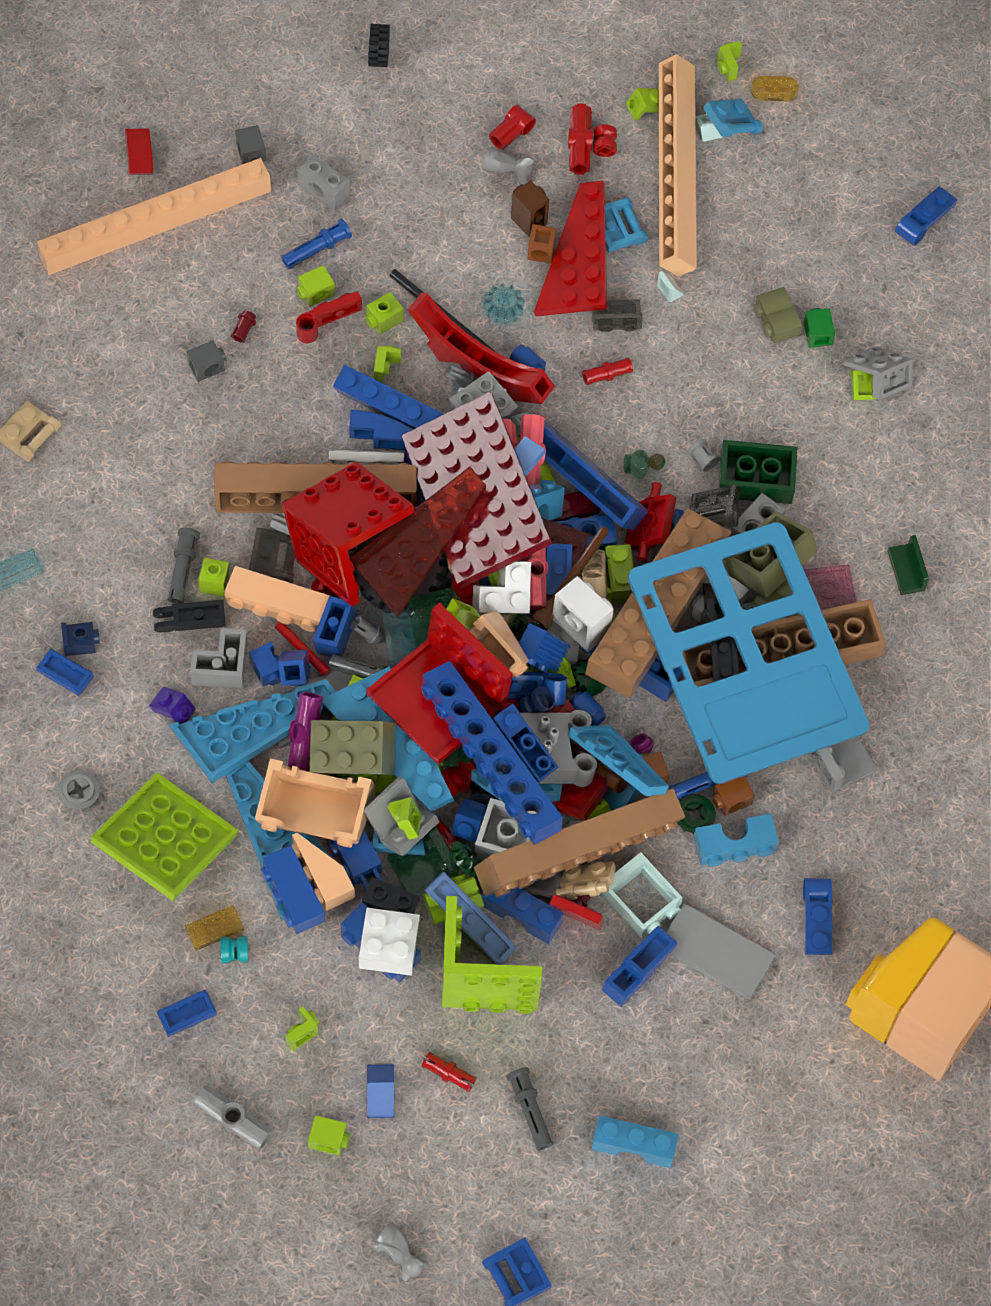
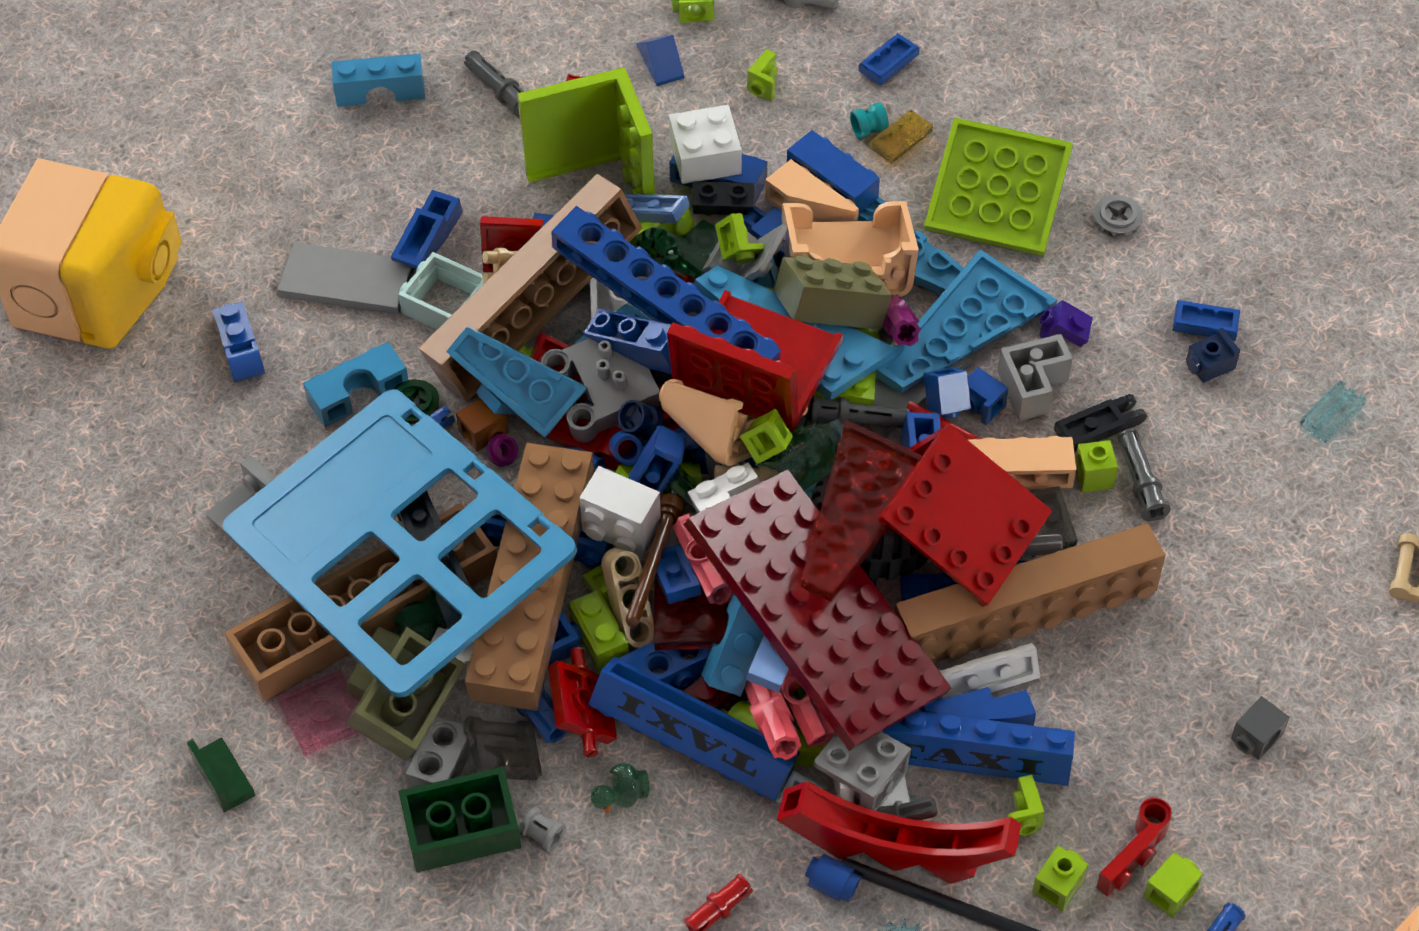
camera: 165 degrees right, 10 degrees down
dark red pin [231,310,257,343] -> none

